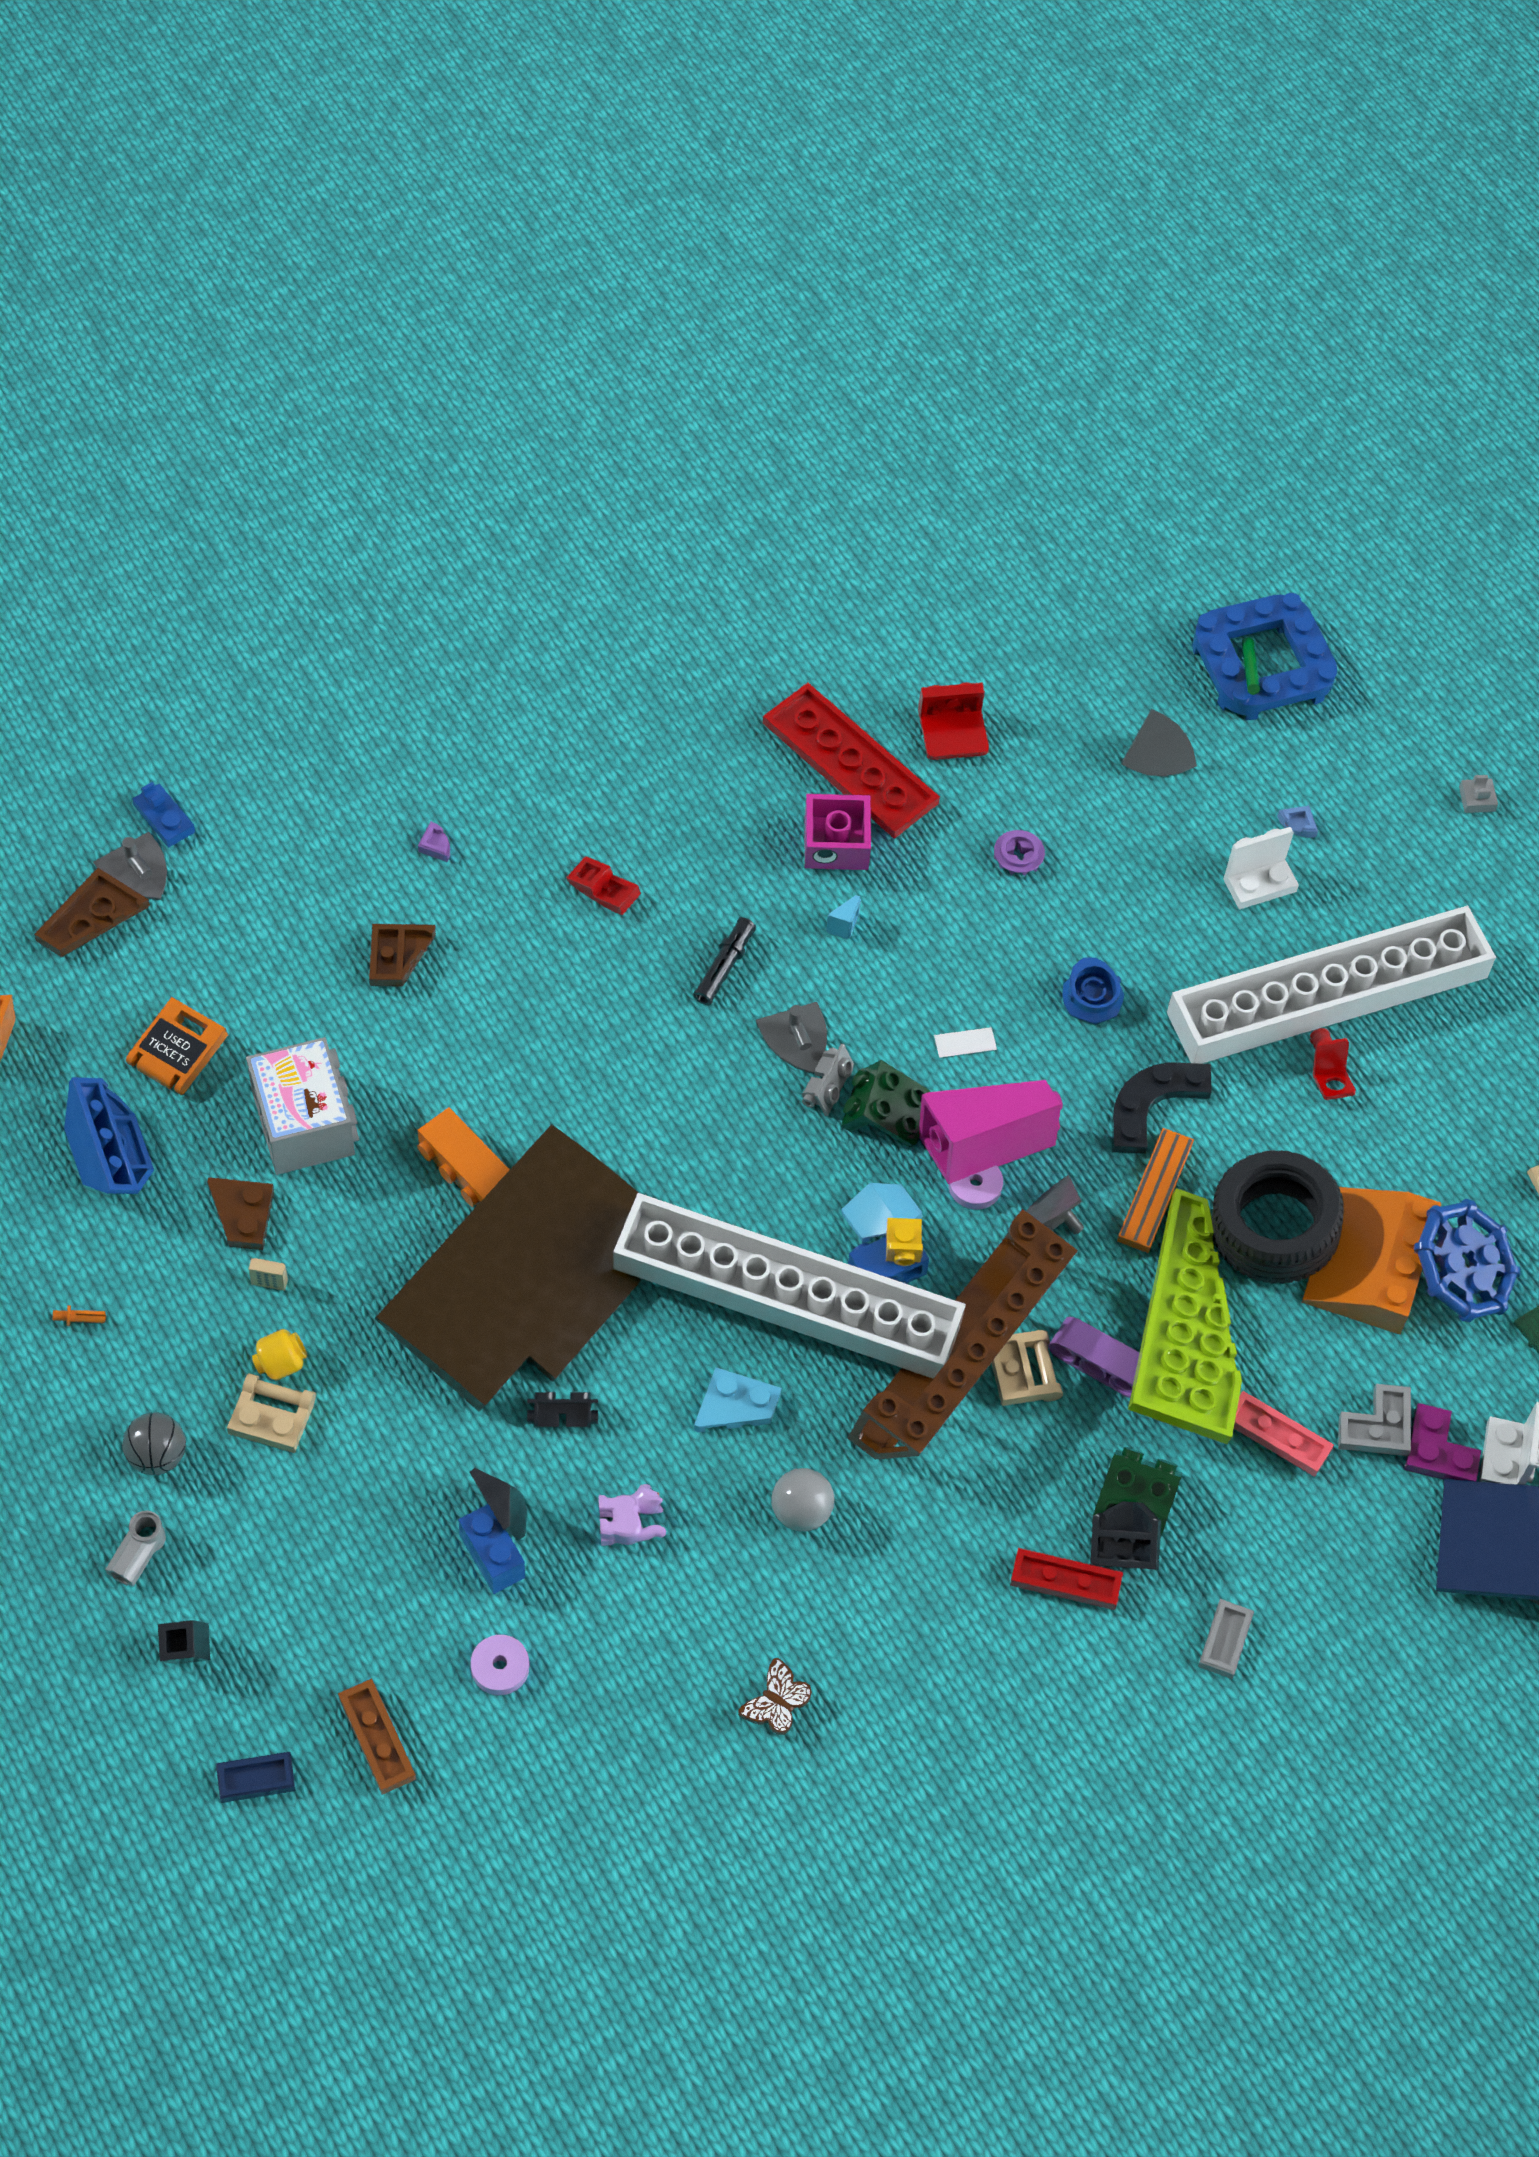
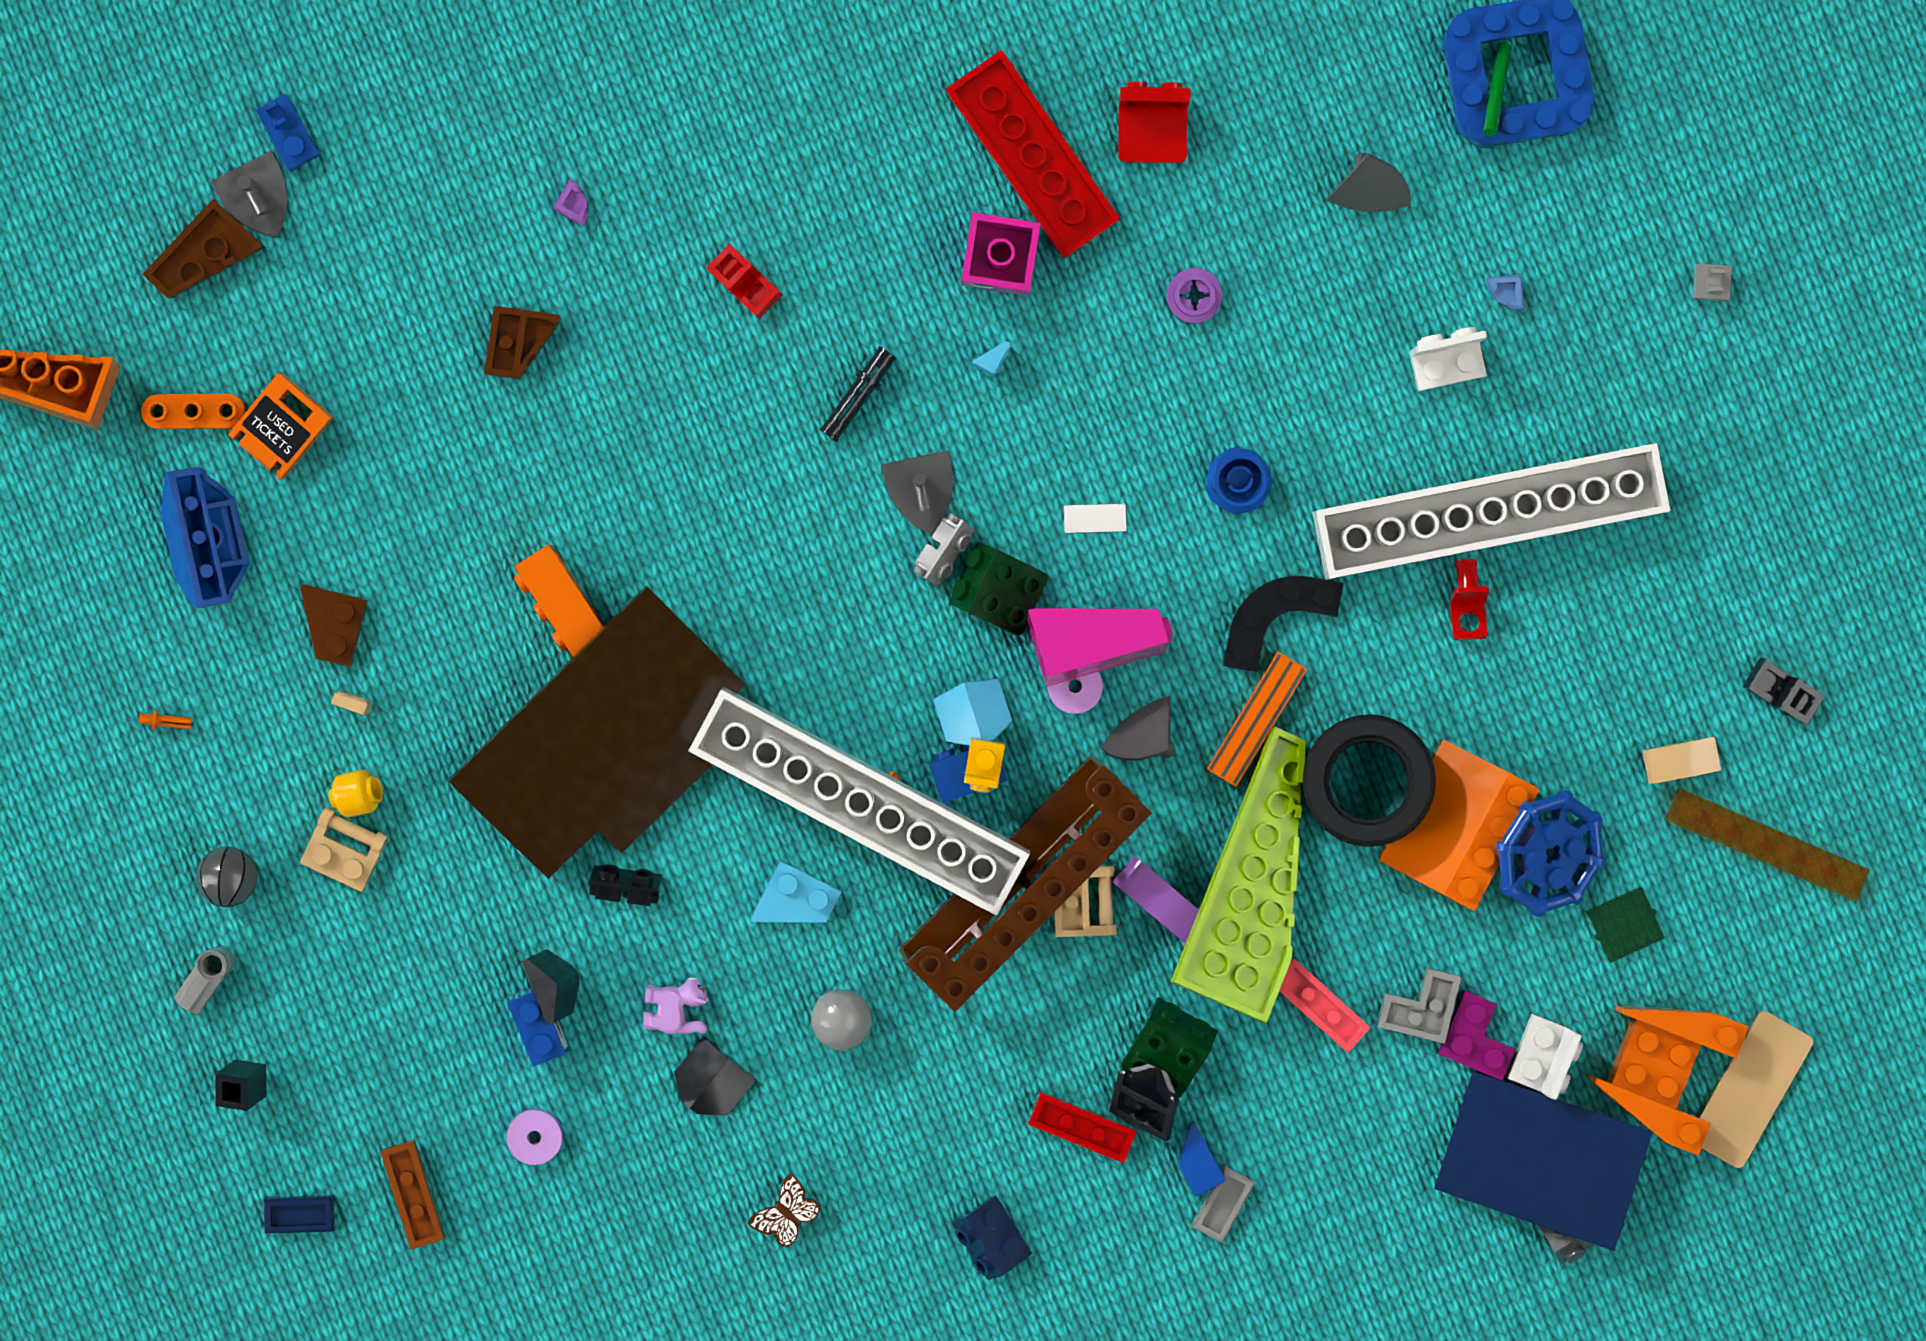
camera: 15 degrees right, 30 degrees up
container [246,1037,359,1175] -> none
none -> orange plate [141,394,247,430]
none -> black slope [674,1036,757,1116]
none -> dark blue bracket [952,1195,1032,1280]
none -> blue slope [1179,1121,1226,1197]

